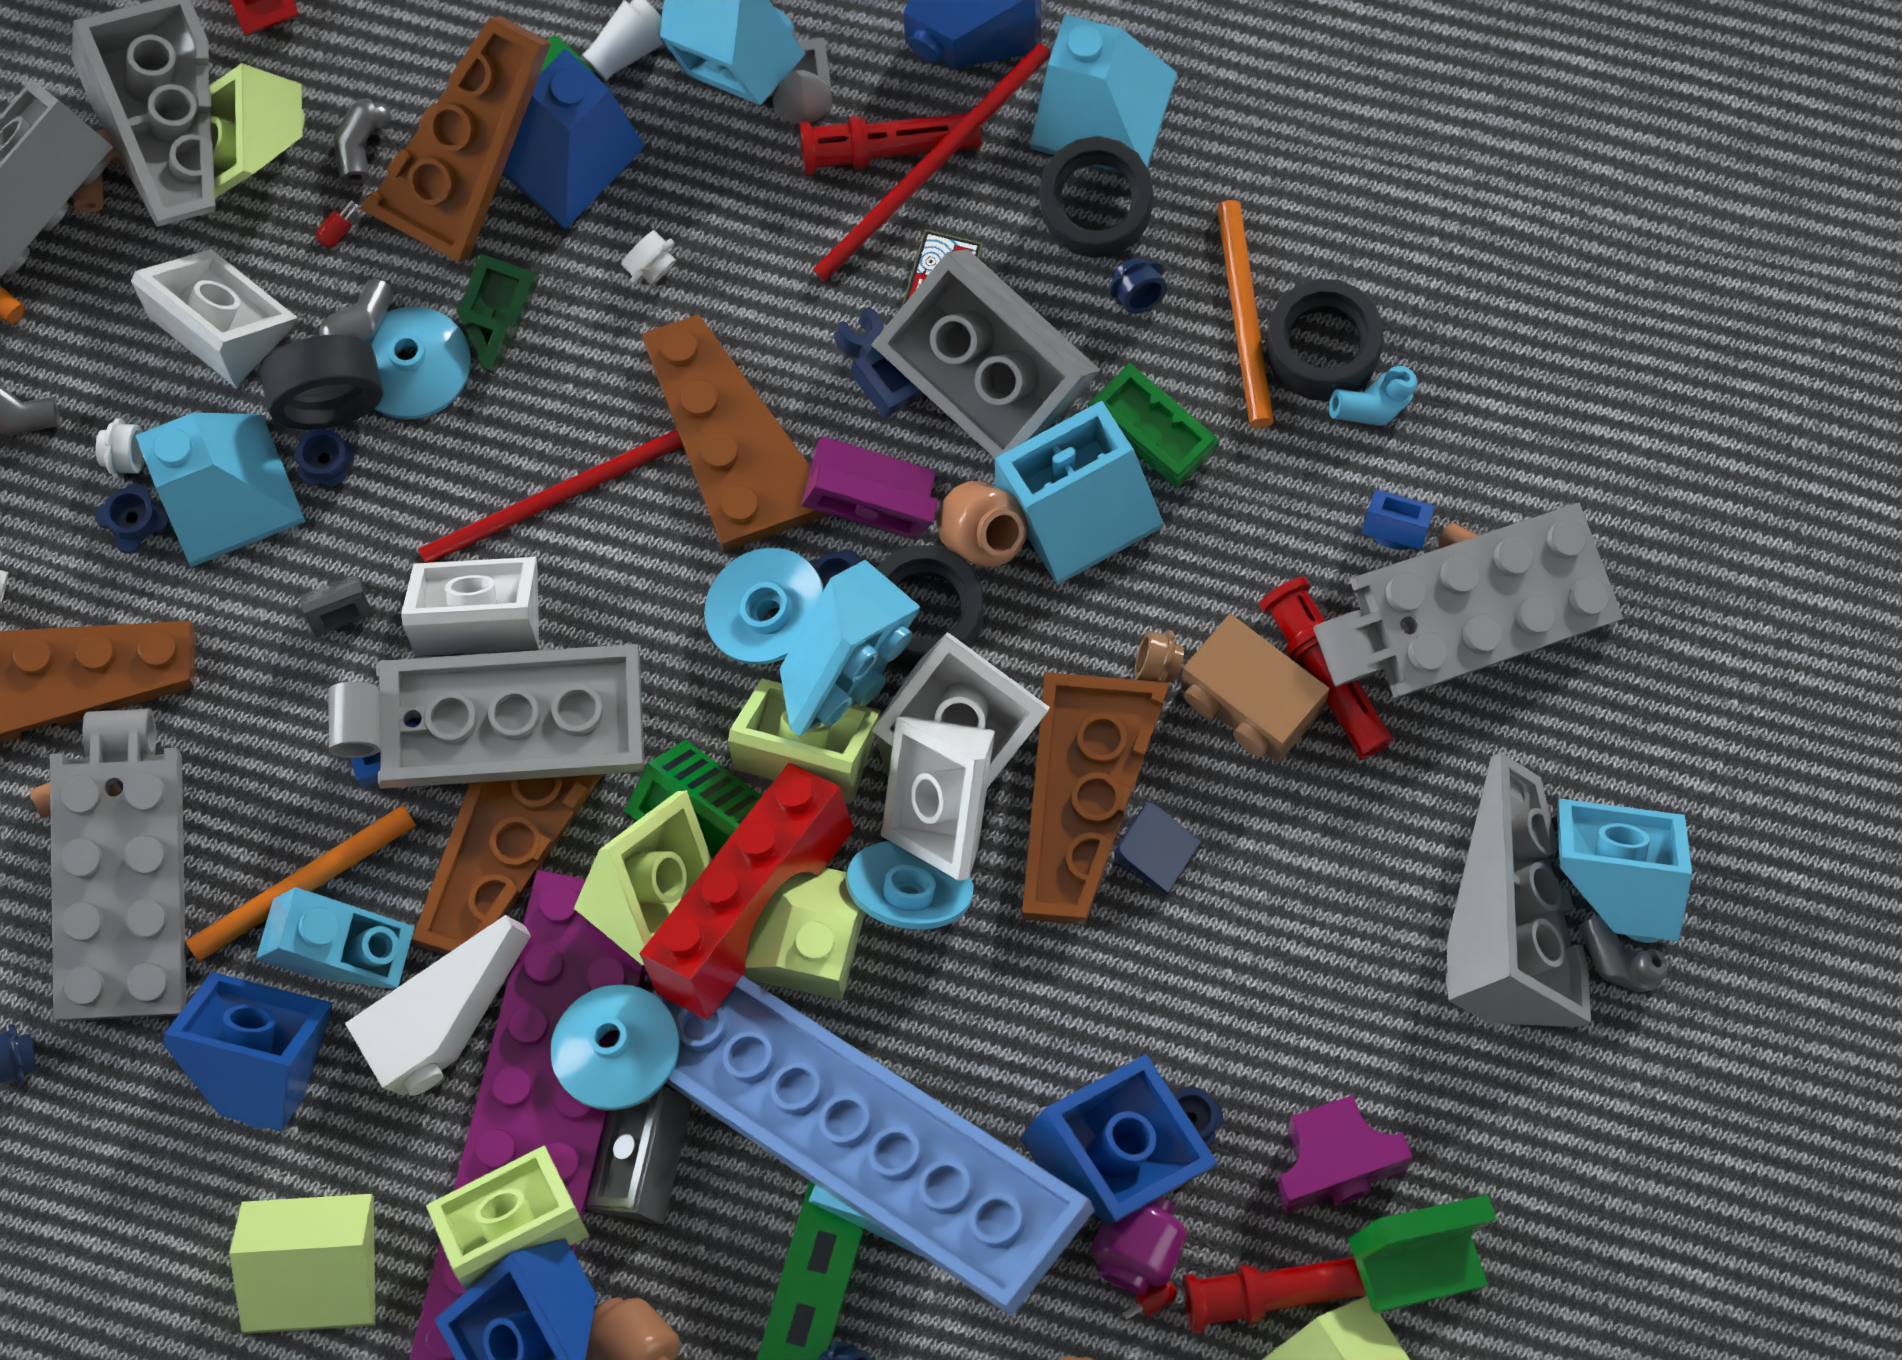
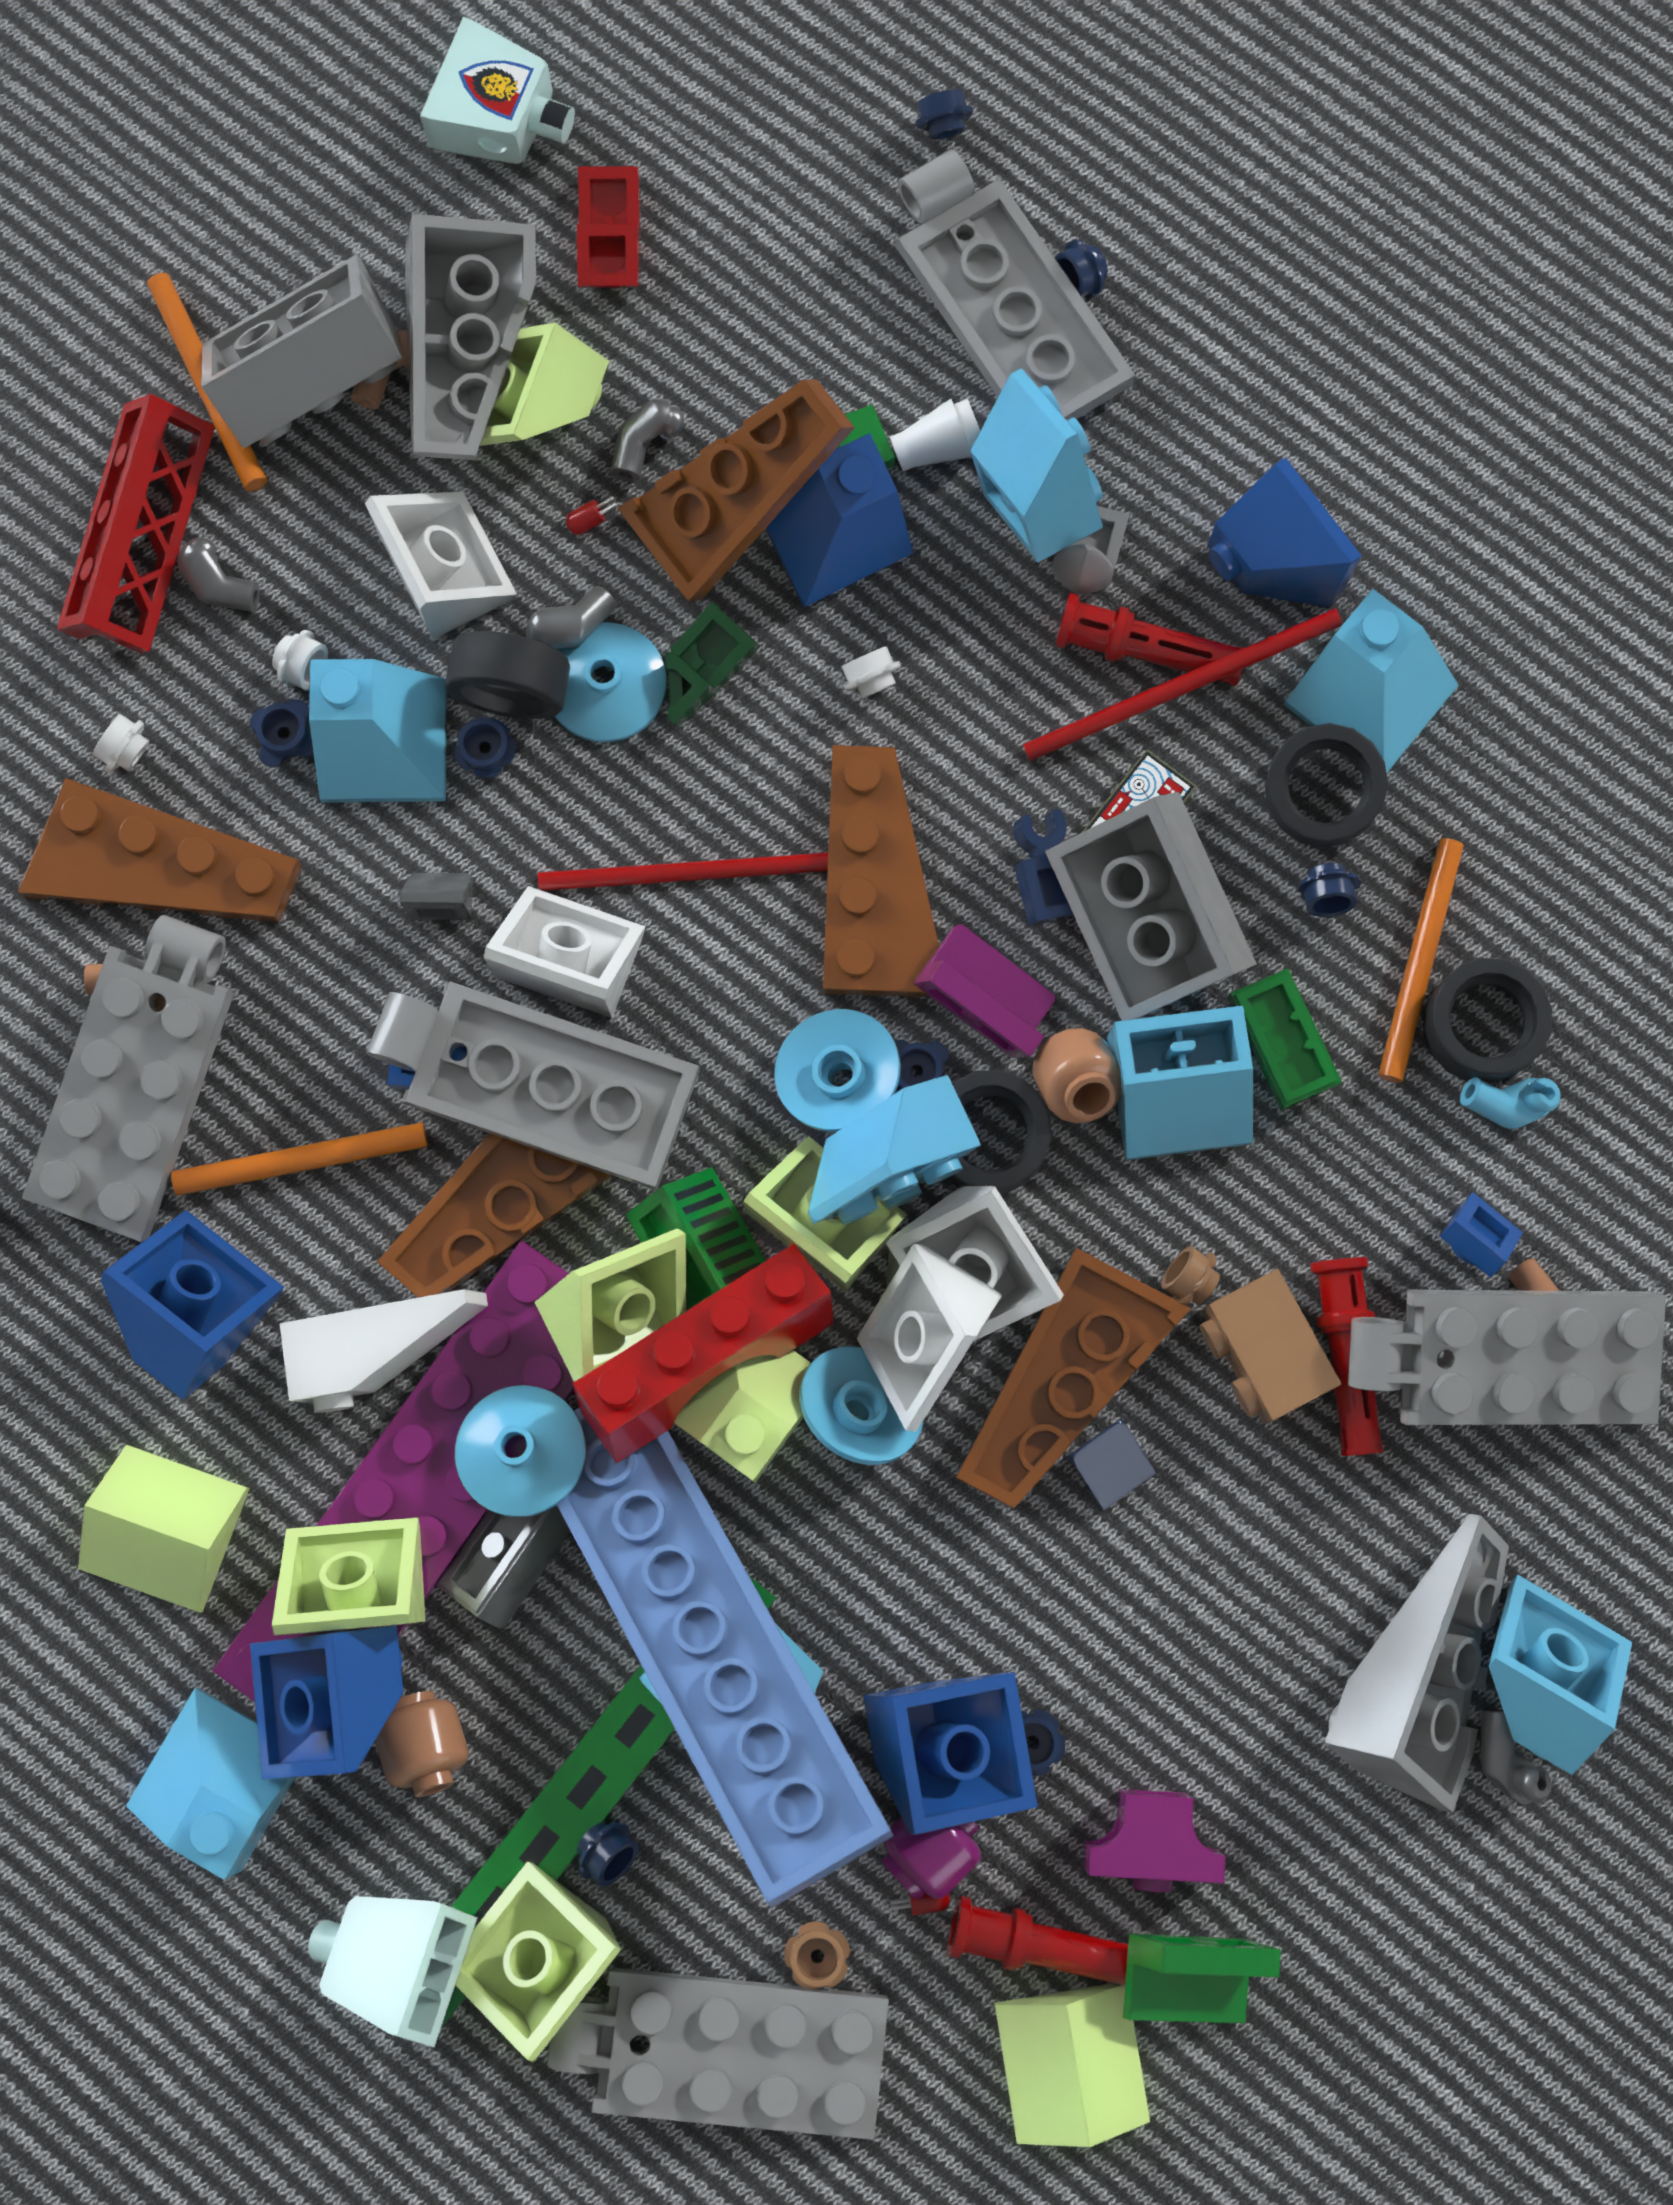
camera: 20 degrees right, 10 degrees up
medium azure slope [256,887,415,989] -> none

